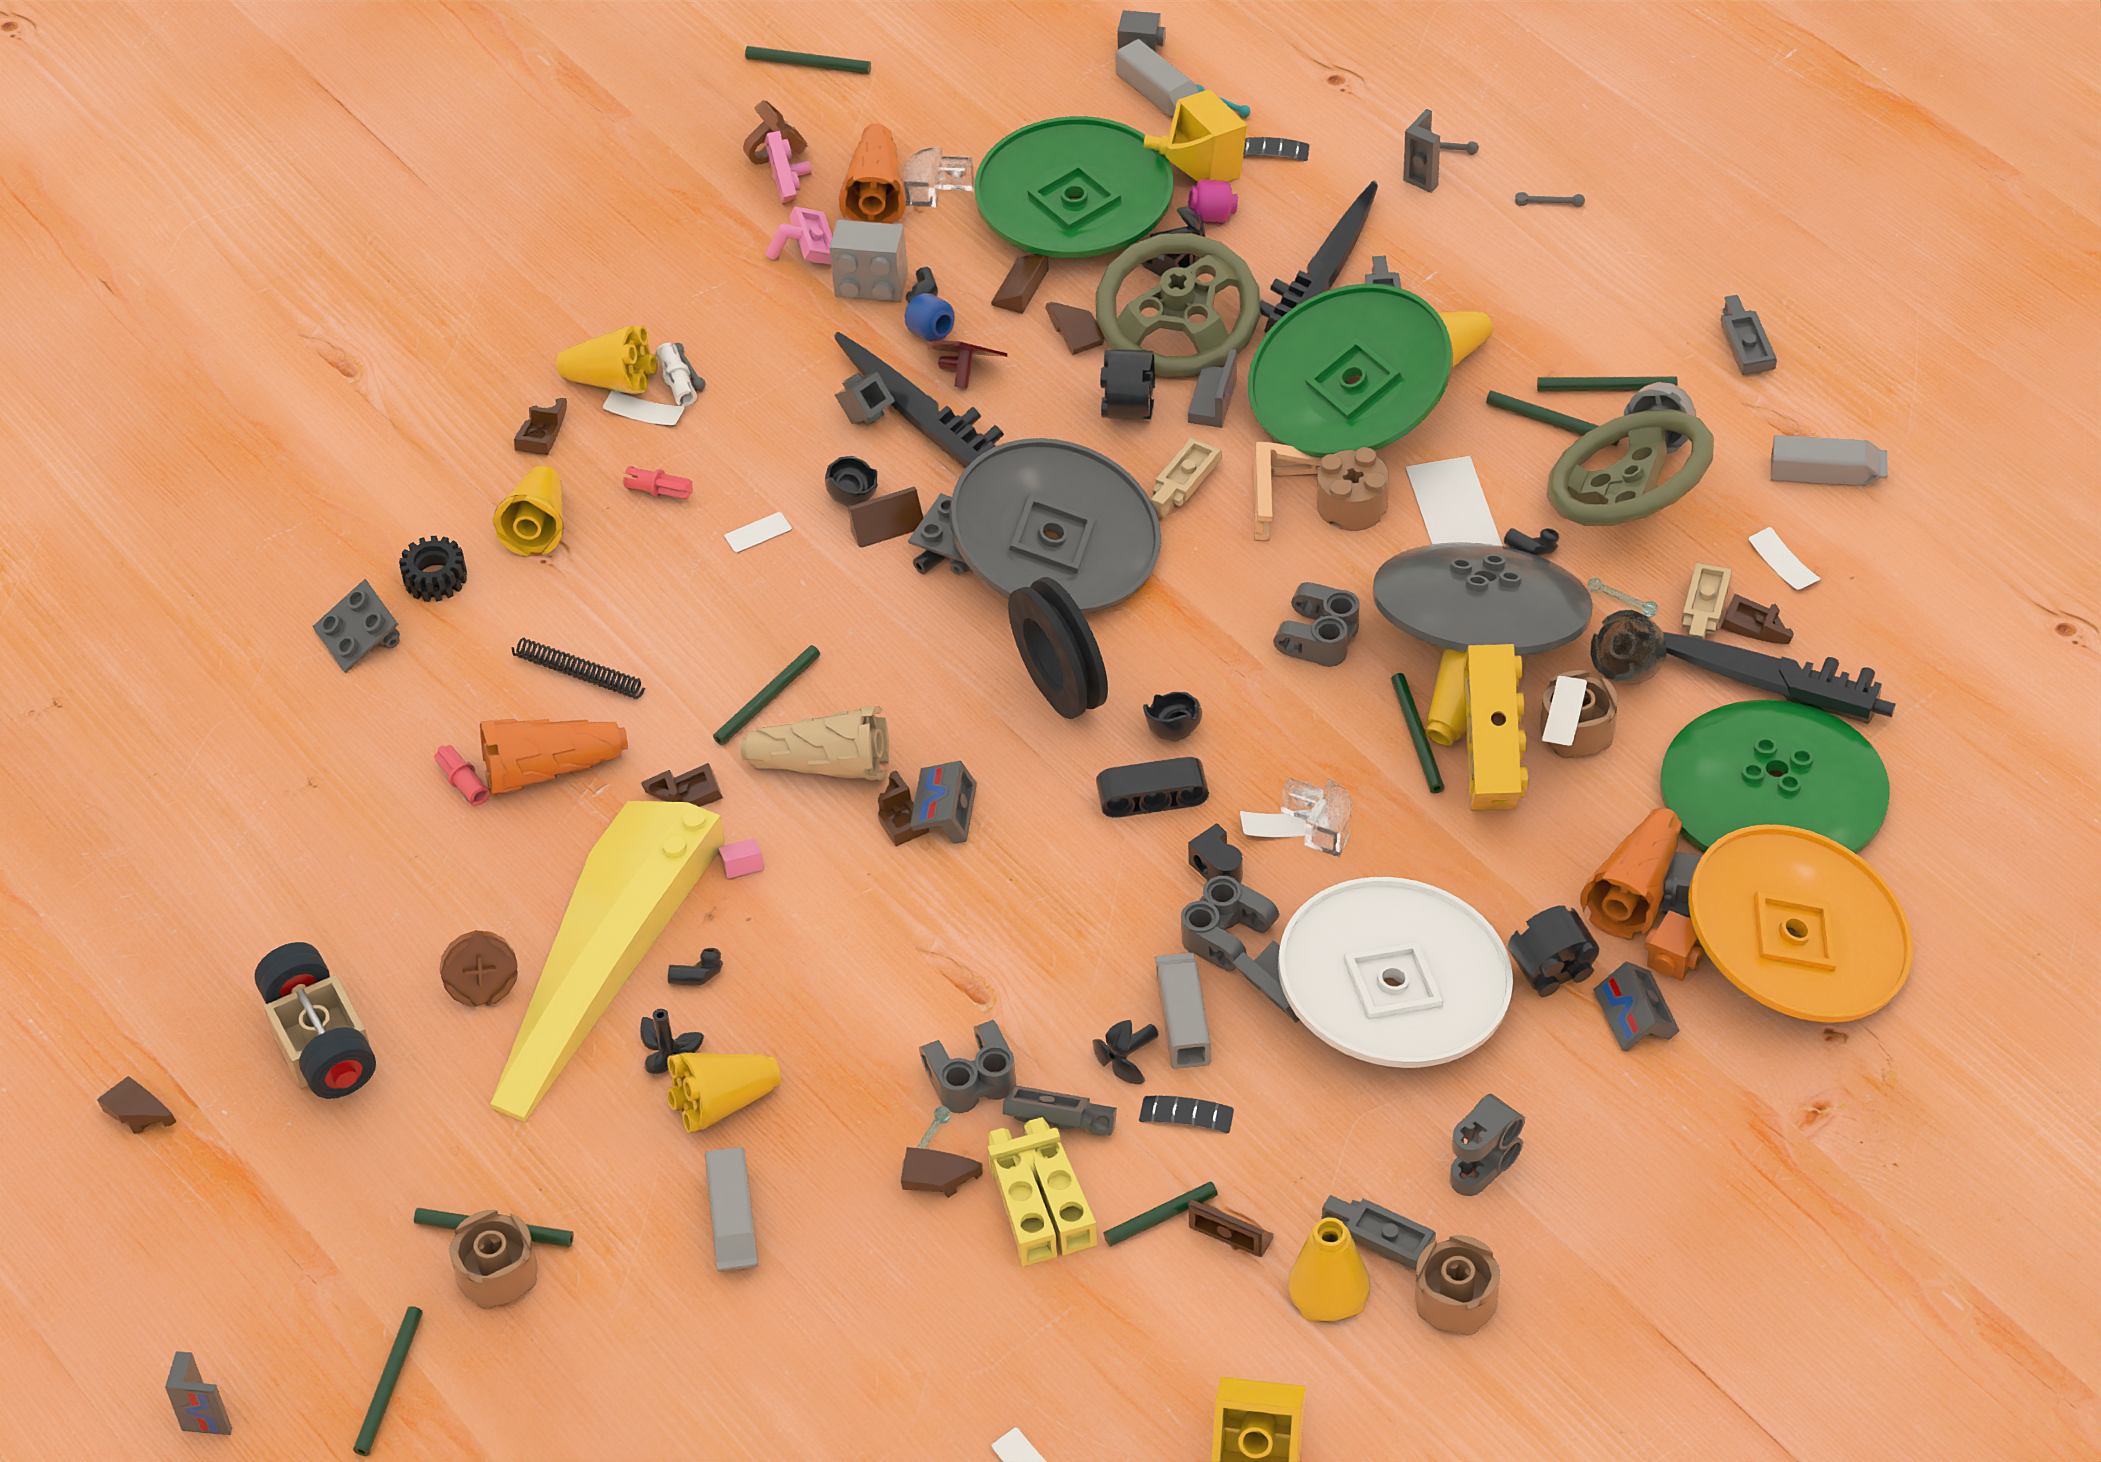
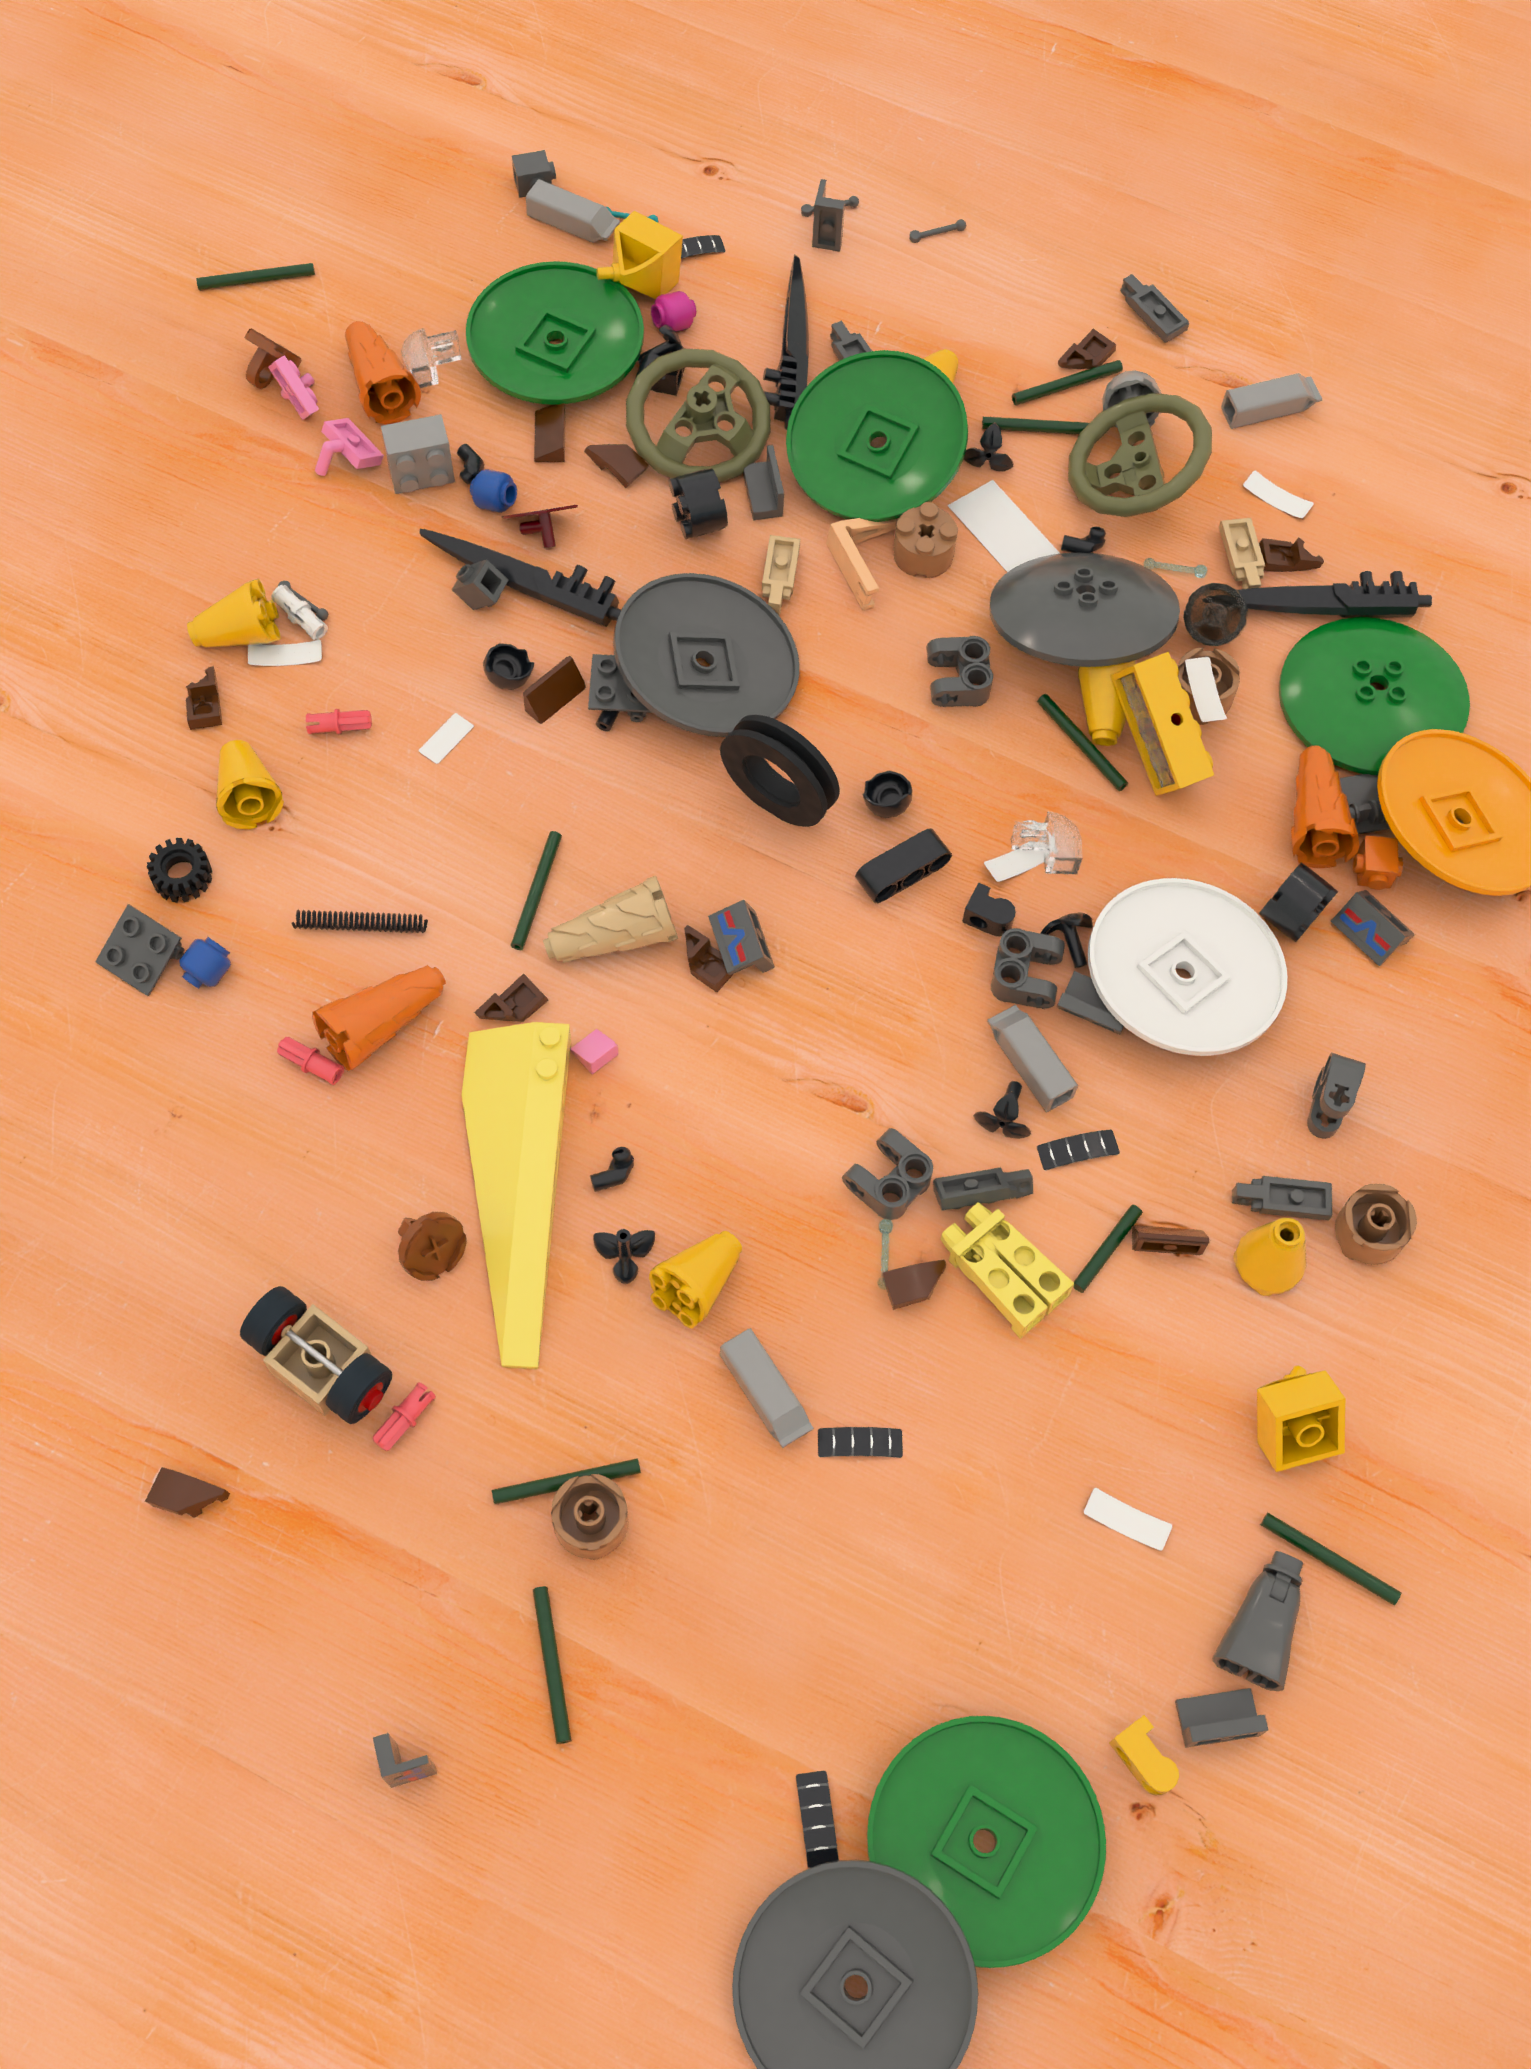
camera: 30 degrees left, 15 degrees up
none -> blue head [179,937,231,989]
none -> coral axle [372,1382,436,1451]
none -> black sticker [818,1427,903,1458]
none -> black plant [964,423,1014,471]
none -> black plant [1041,912,1093,968]
none -> reddish brown slope [1058,328,1116,369]

